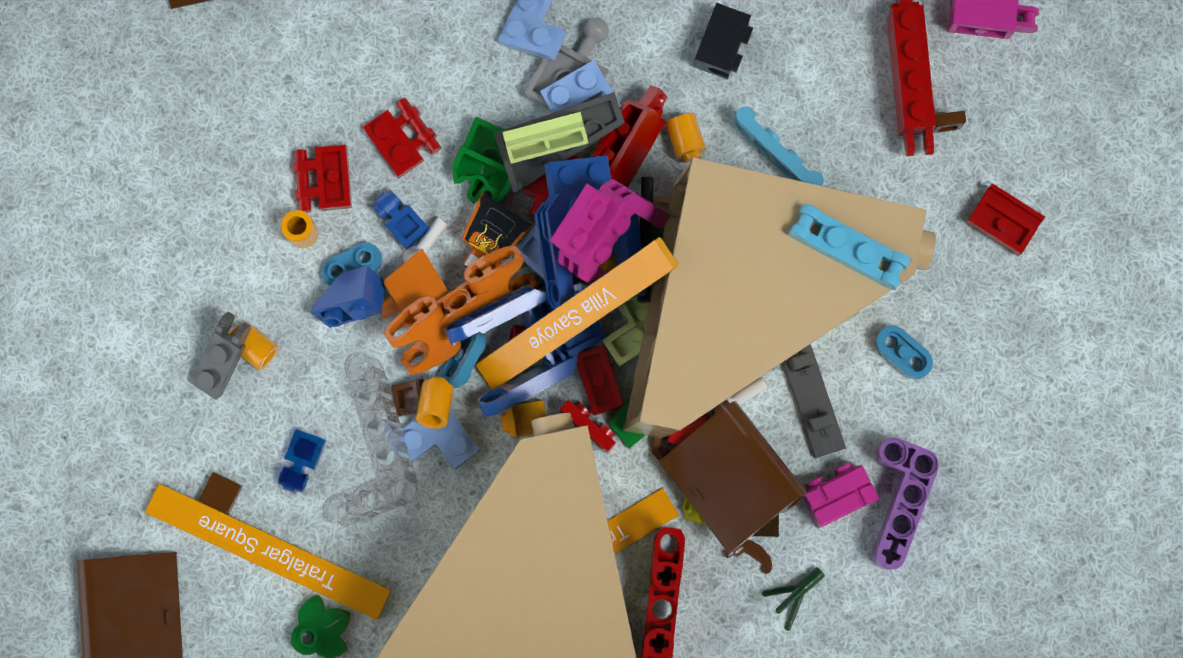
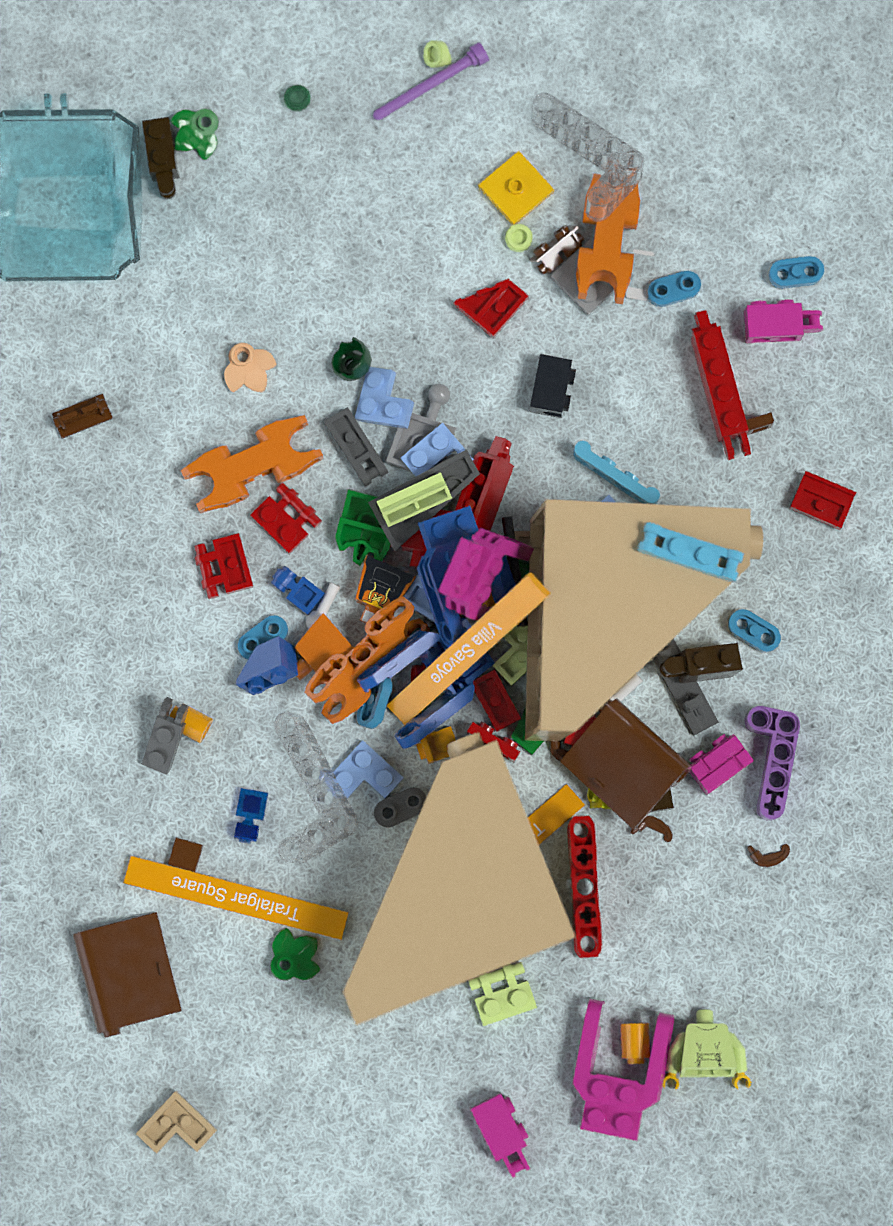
camera: 10 degrees left, 0 degrees up
light orange brick [281,210,319,248] -> none
reddish brown tile [391,379,424,417] -> none
light orange brick [416,377,454,429] -> none
light orange brick [665,113,706,163] -> none
dark green plant [762,567,825,631] -> none
none -> orange piece [181,415,324,514]
none -> dark grey plate [324,407,389,487]
none -> dark grey plate [374,787,427,828]
none -> dark brown brick [658,643,743,684]
none -> reddish brown piece [747,844,790,867]

